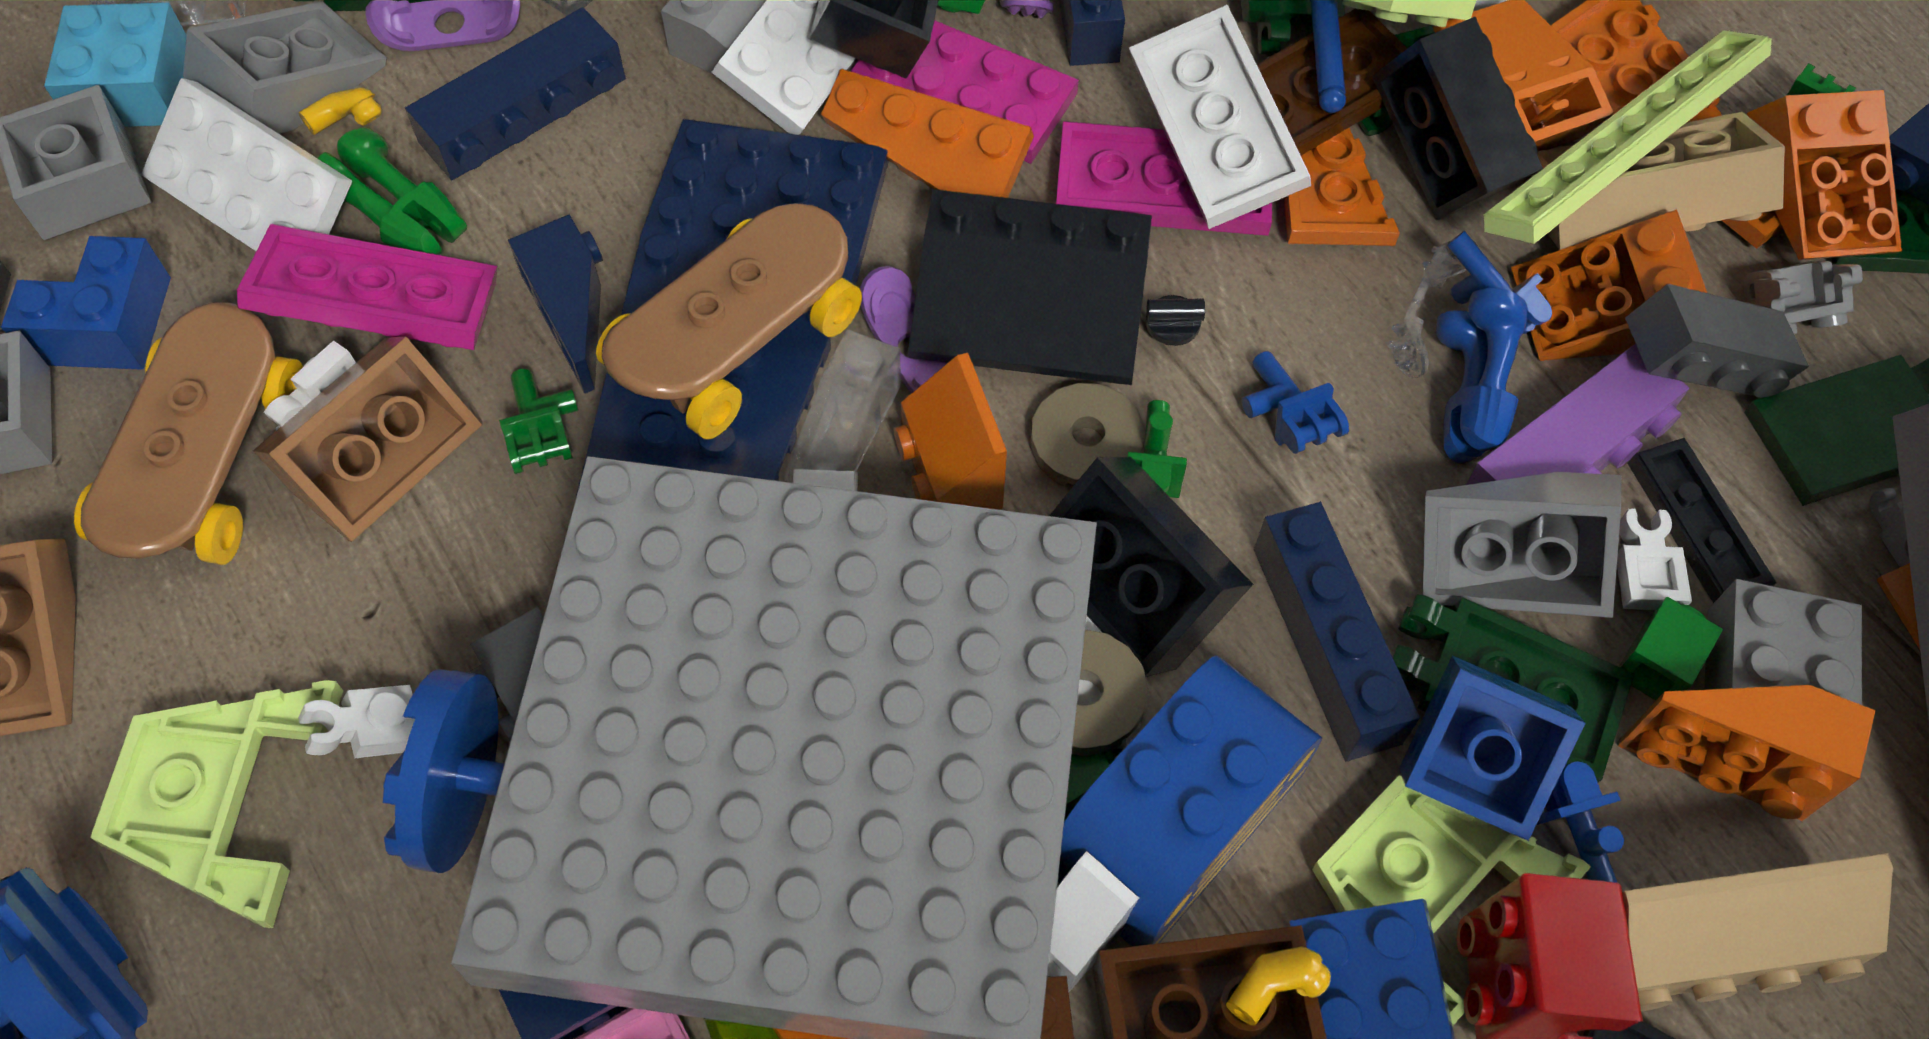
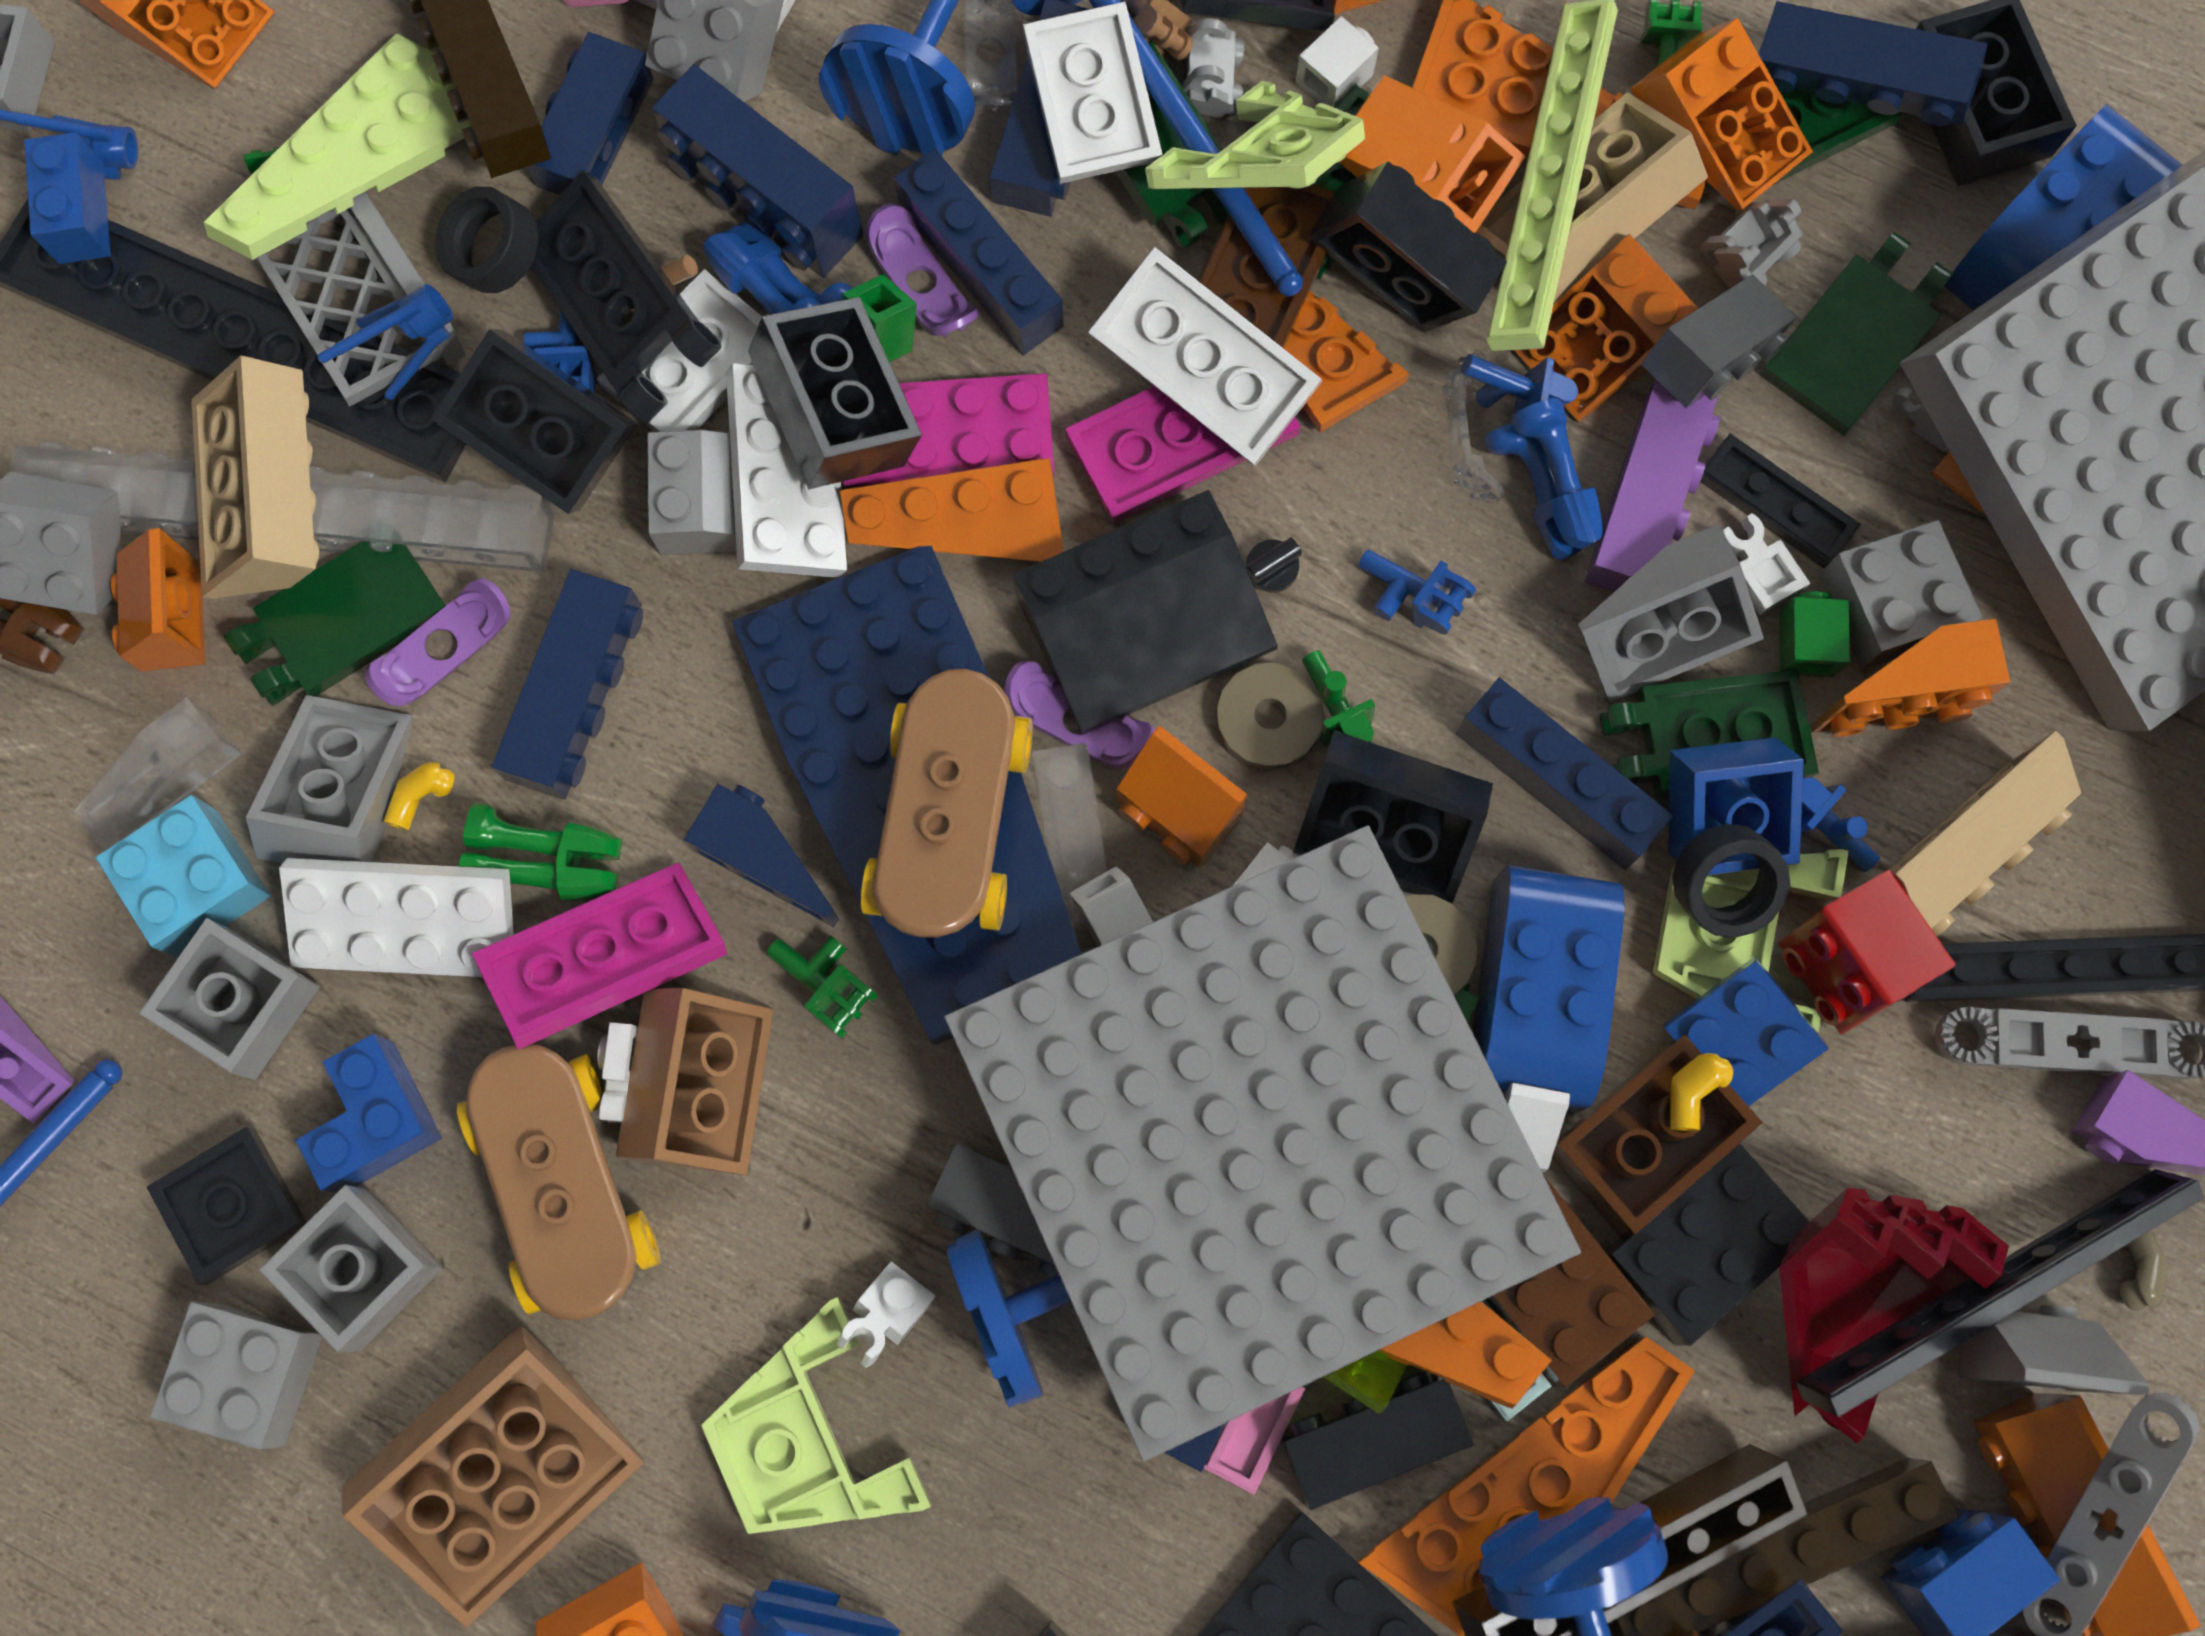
camera: 30 degrees left, 15 degrees up
none -> black tyre [1672,824,1790,938]

